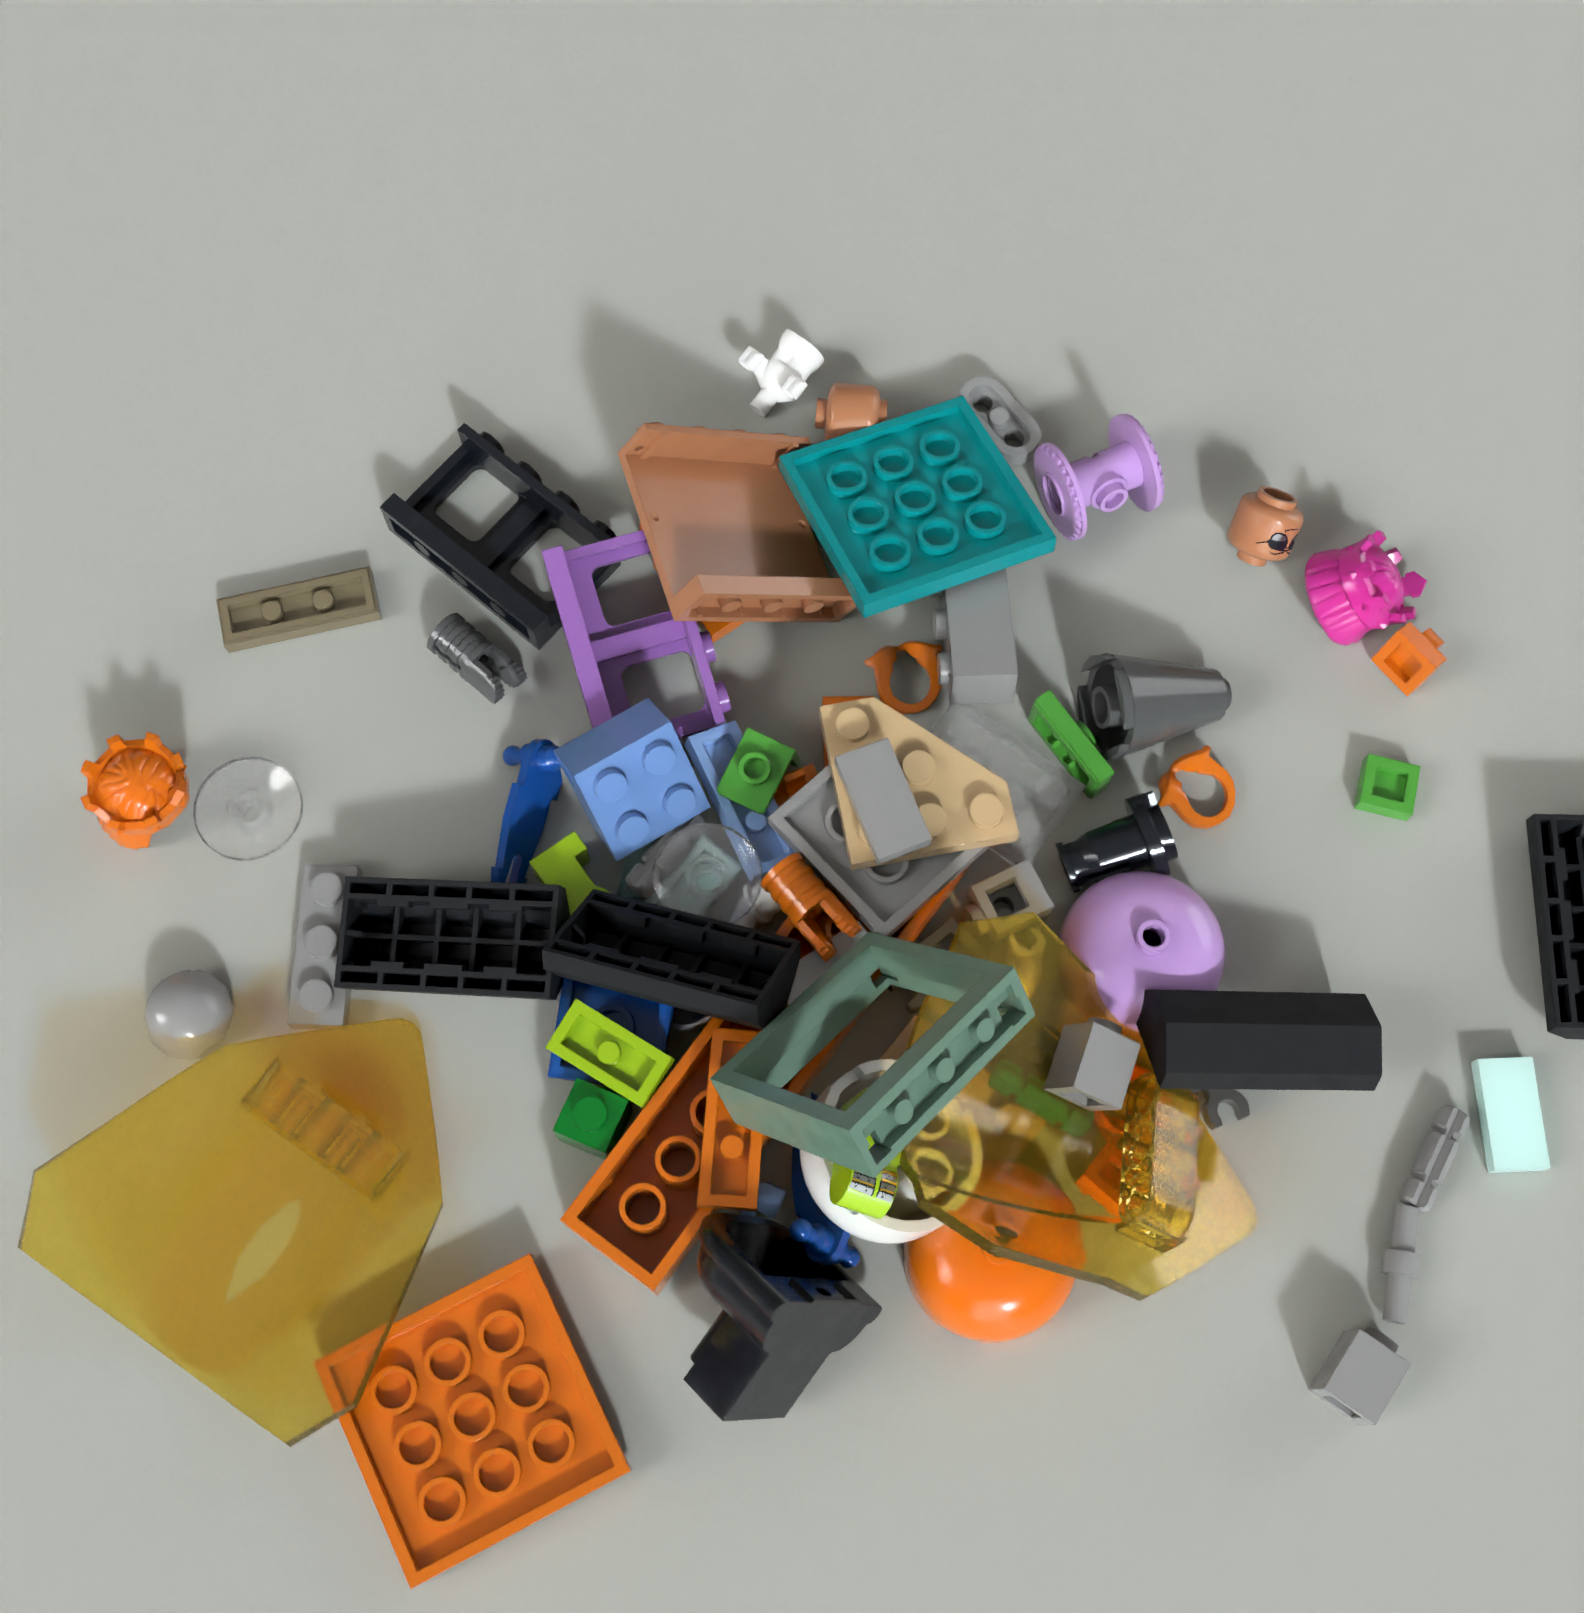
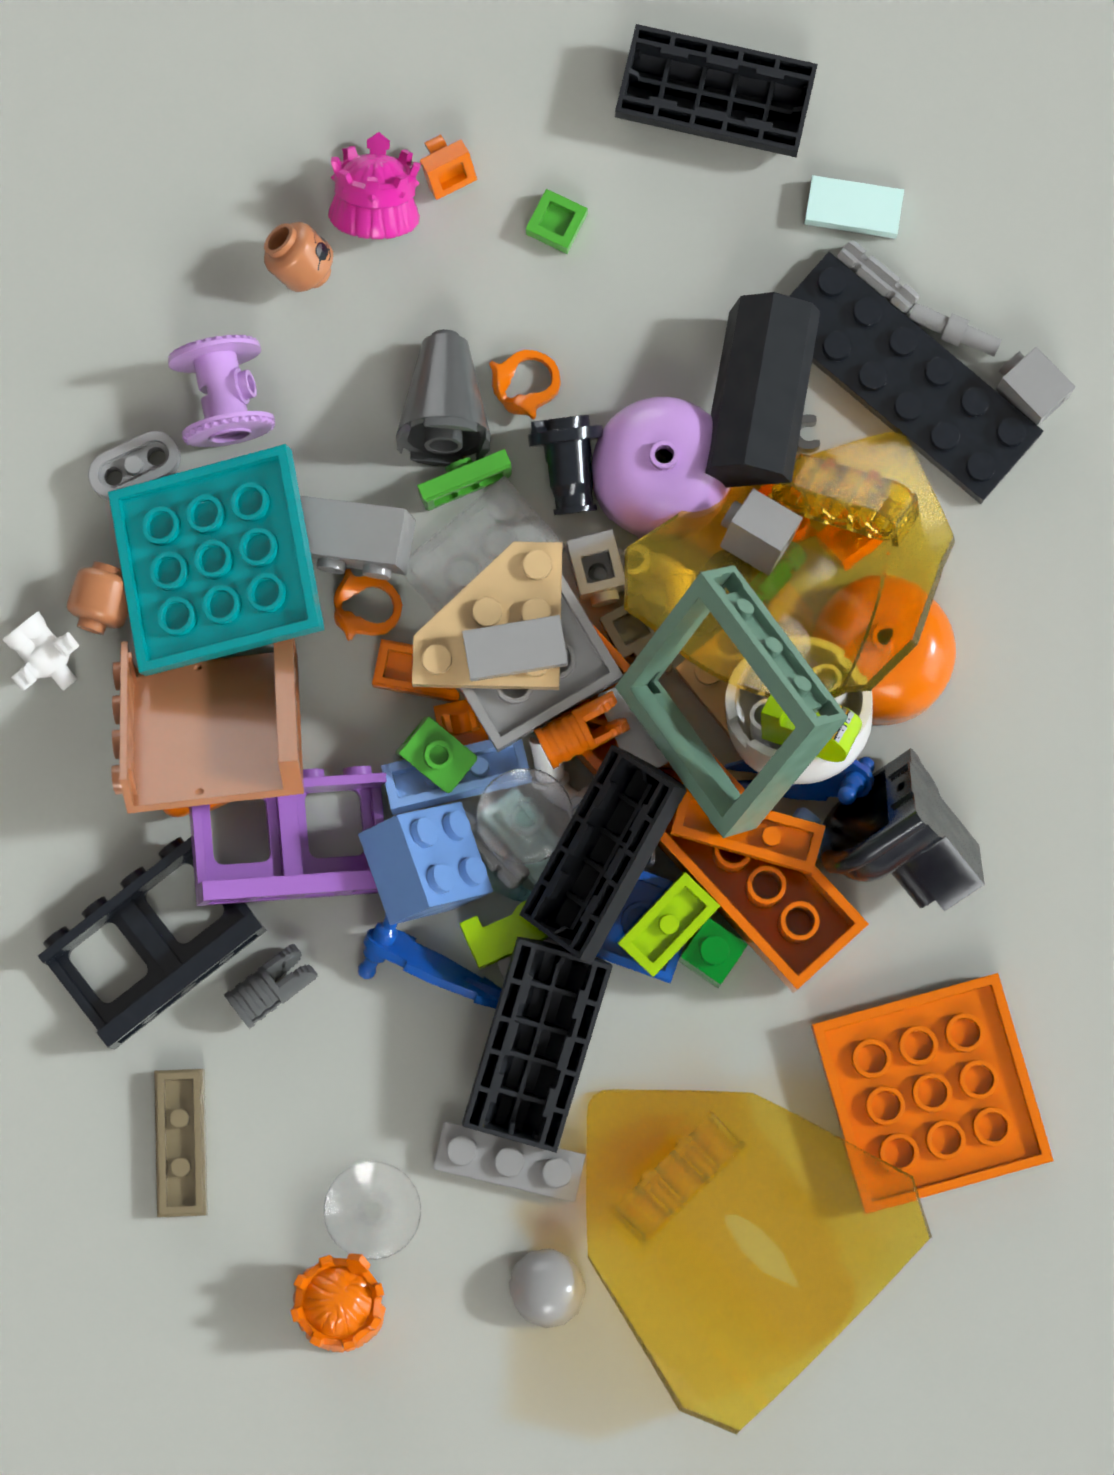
camera: 75 degrees left, 10 degrees up
none -> black plate [790,252,1044,504]

